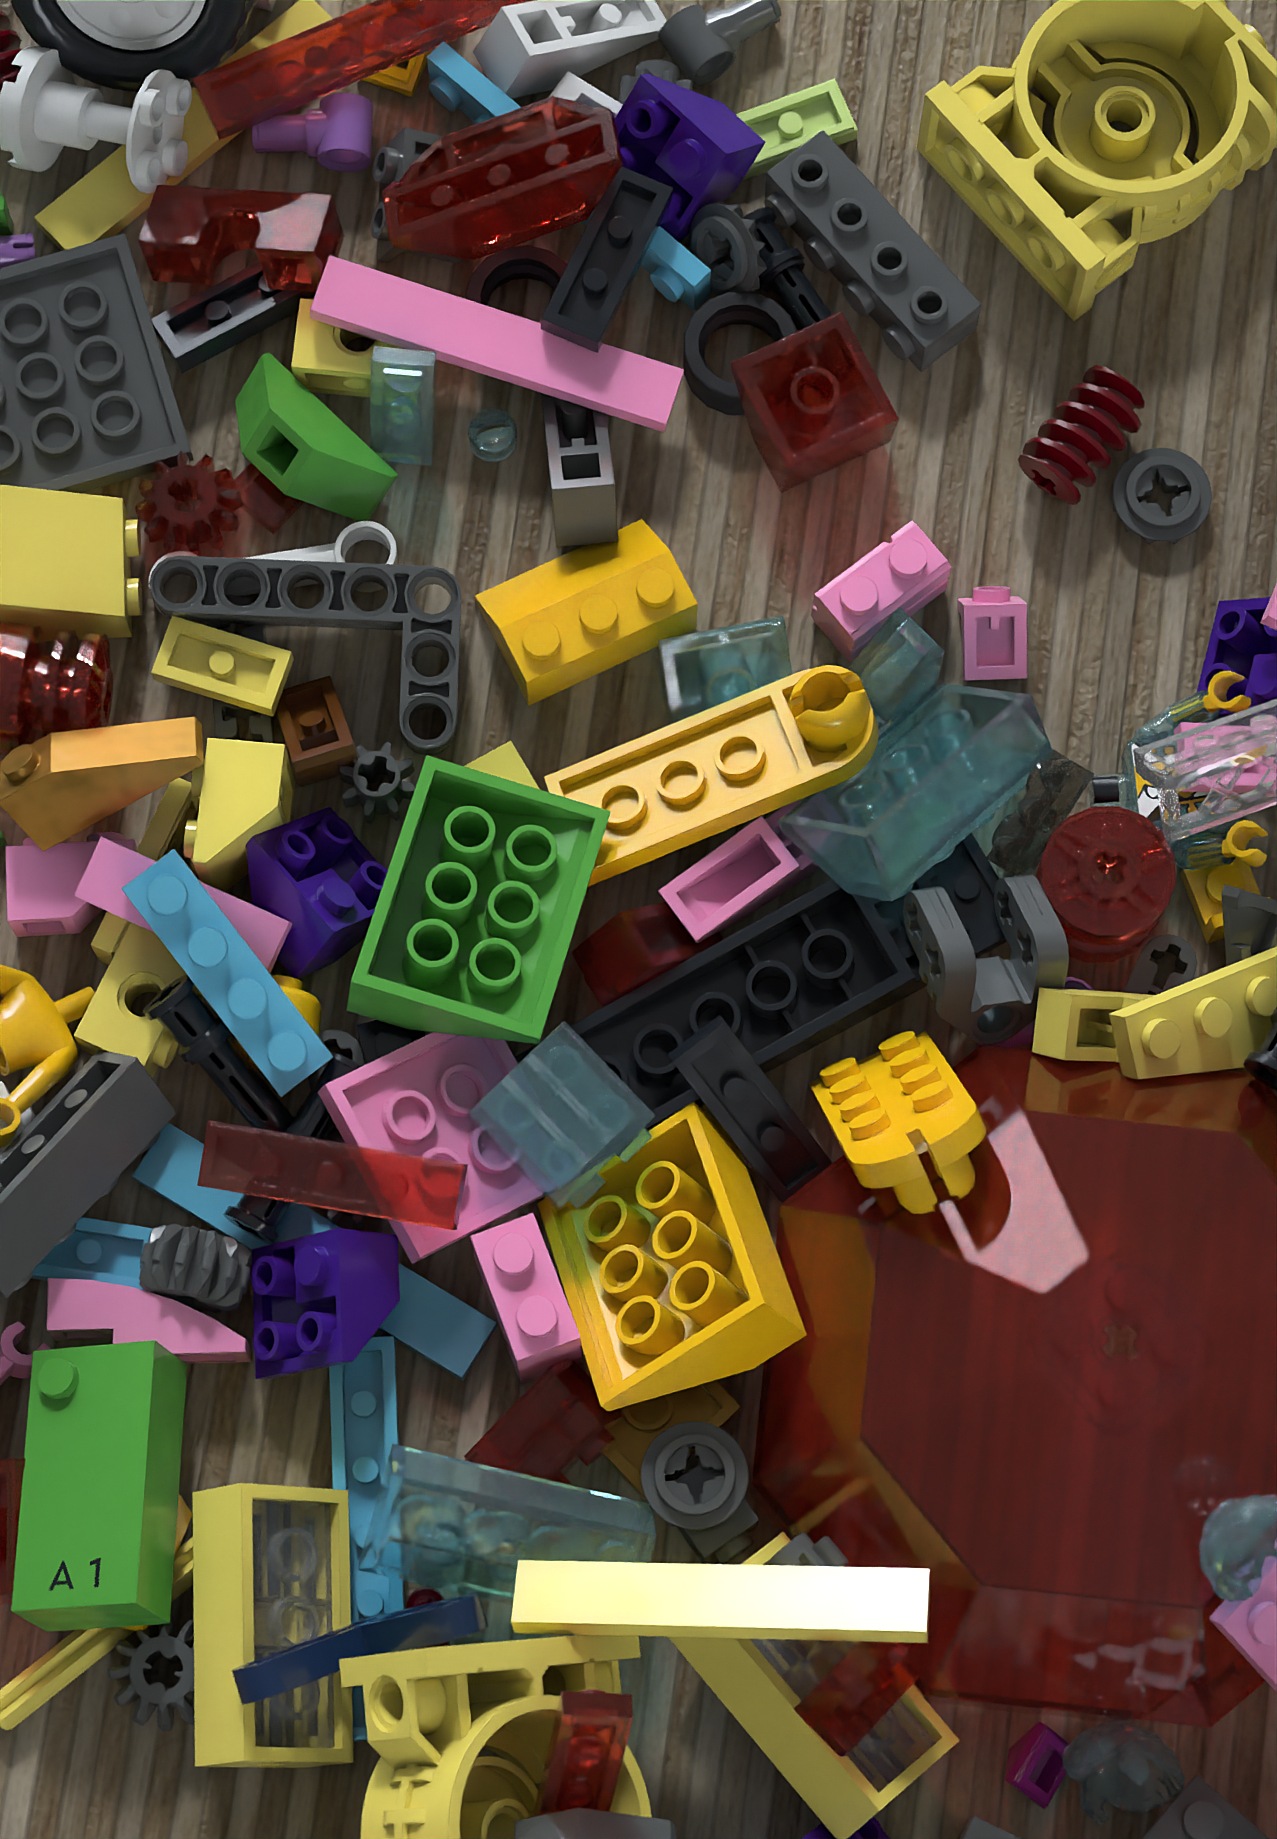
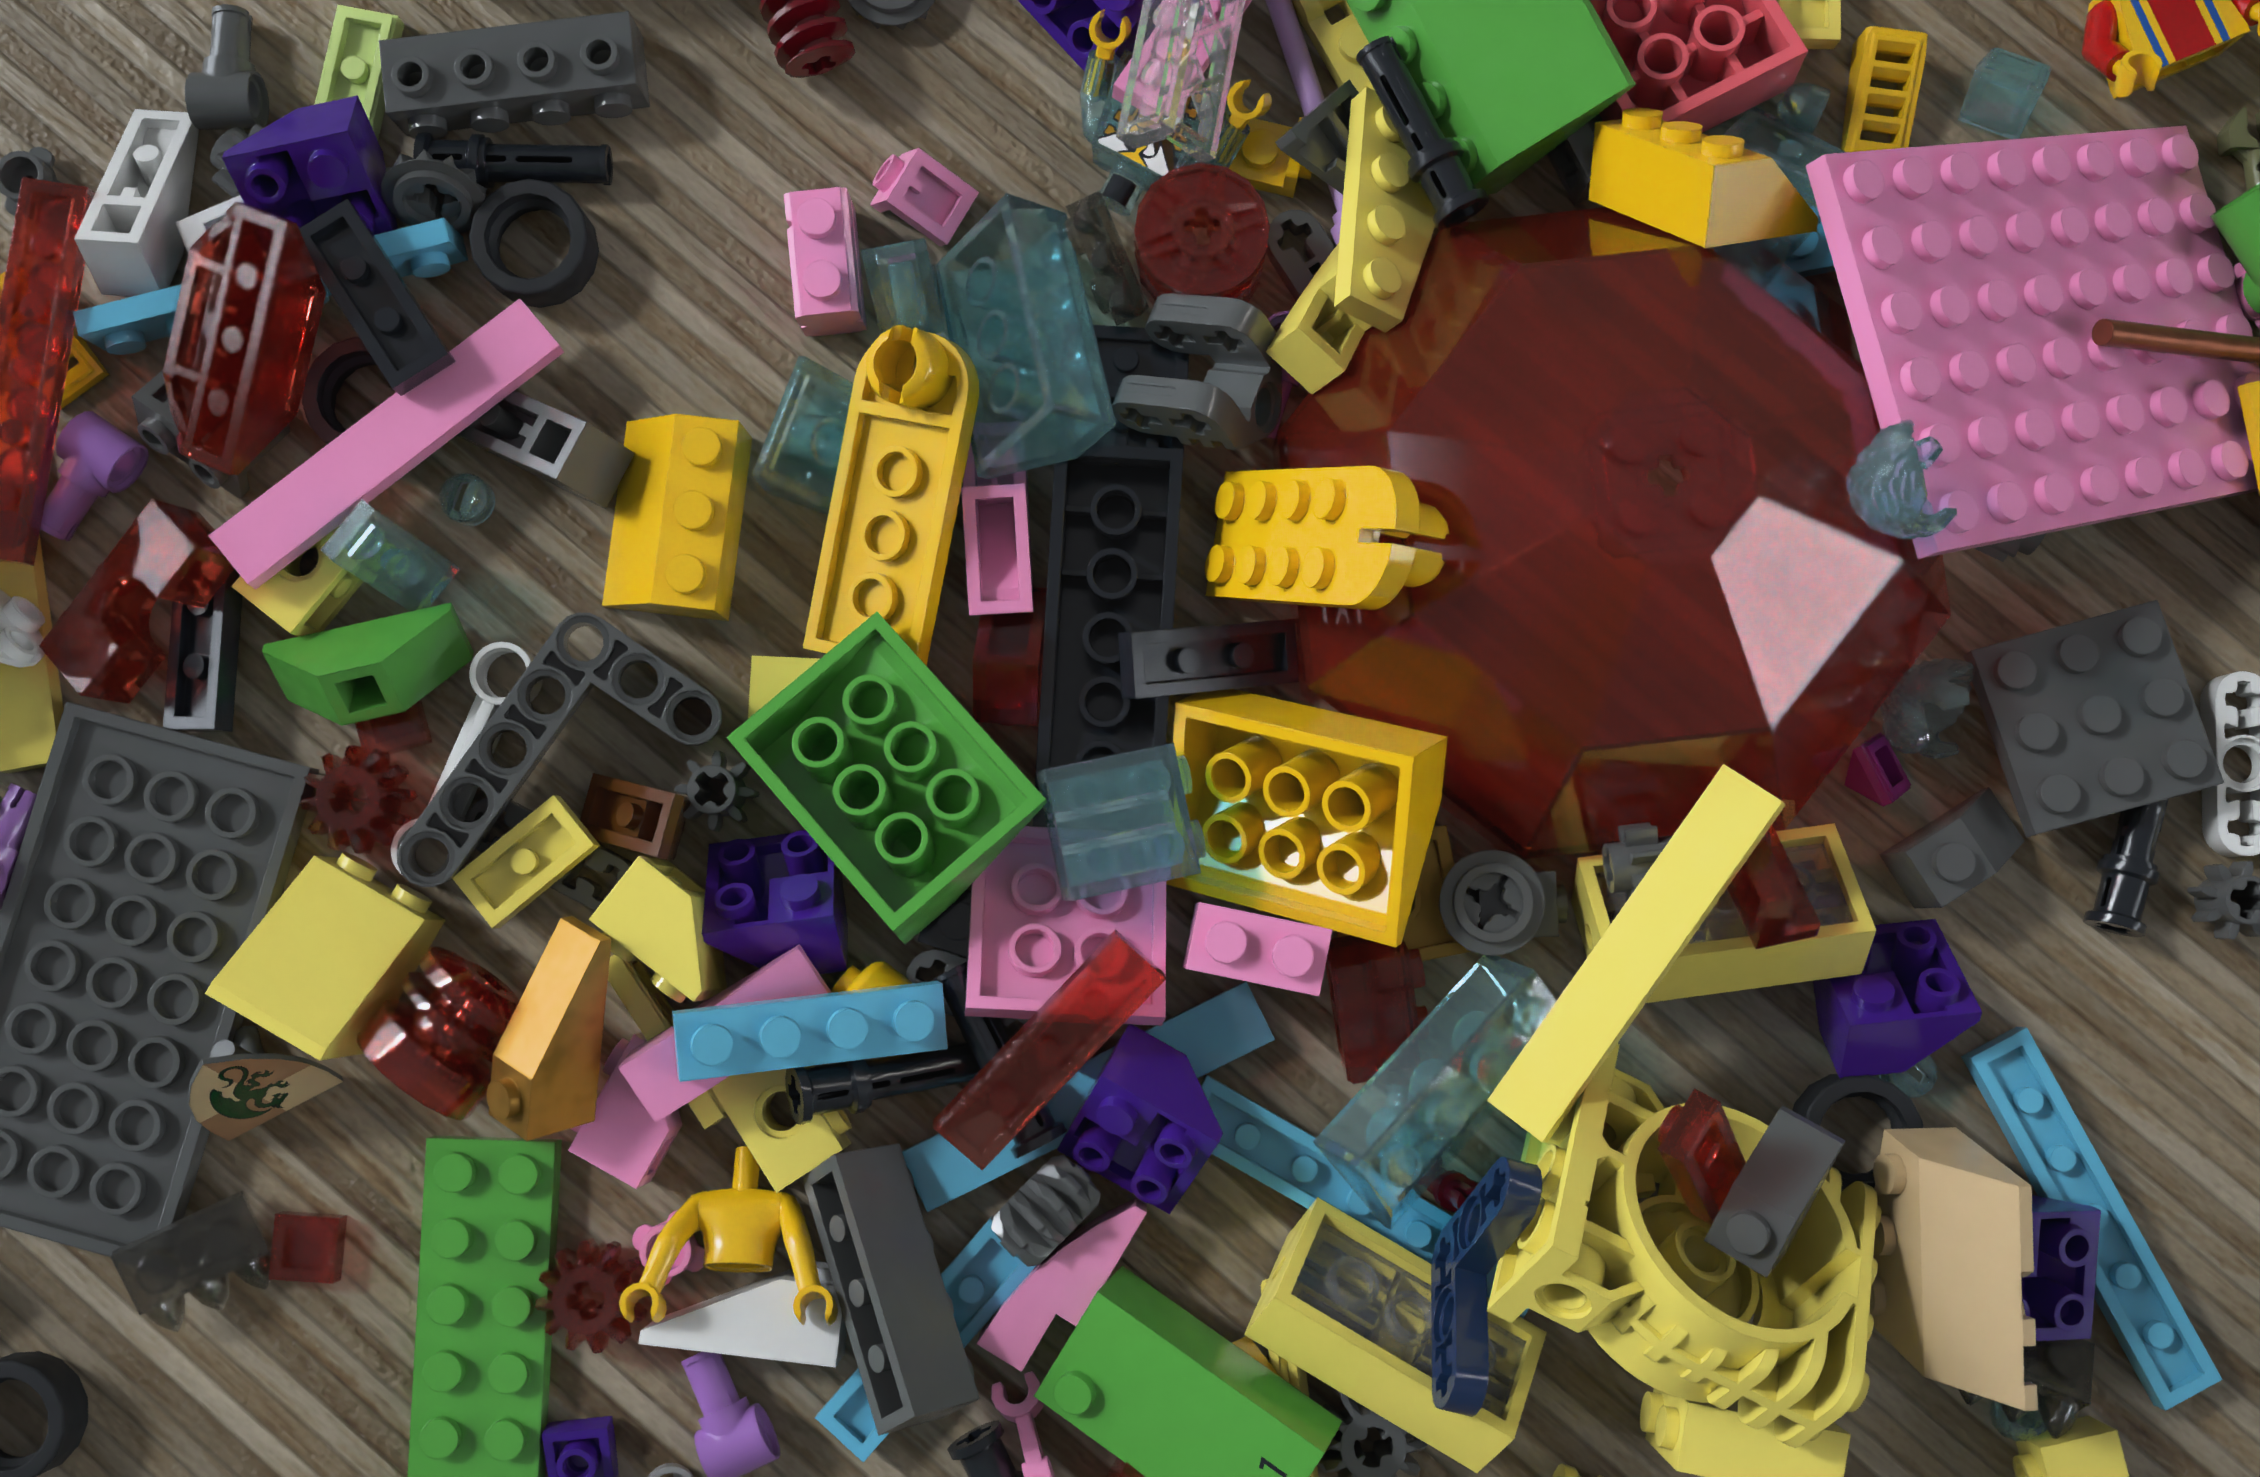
camera: 55 degrees left, 10 degrees up
clear red slope [730,311,899,493] -> none

